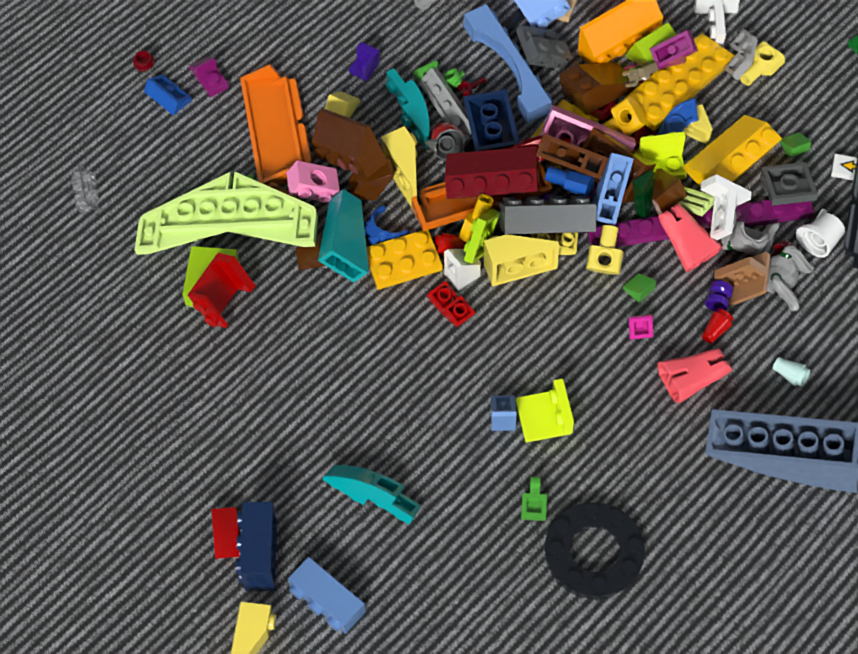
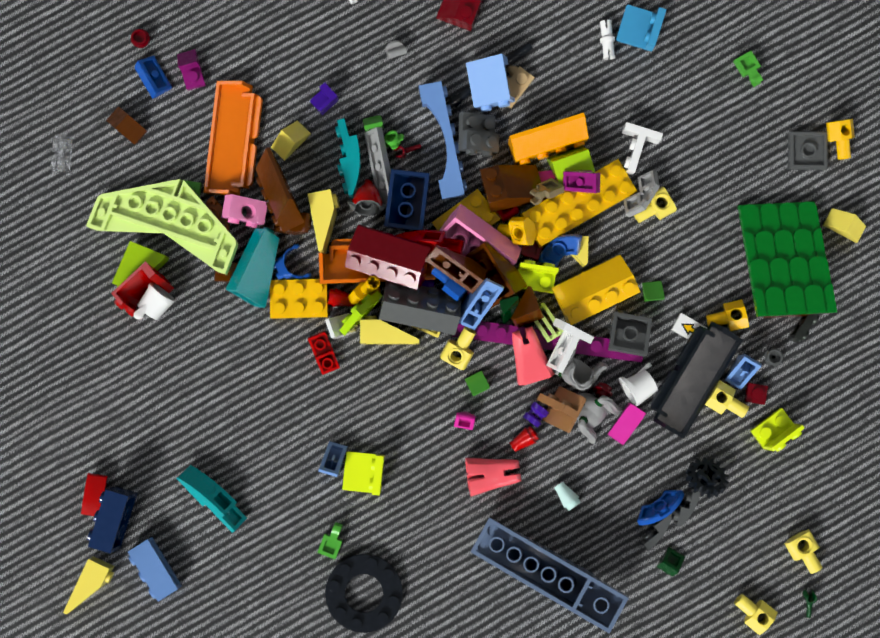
camera: 15 degrees right, 25 degrees up
none -> reddish brown slope [106,106,148,145]
none -> white hat [134,283,175,320]
none -> dark pink slope [607,403,646,445]

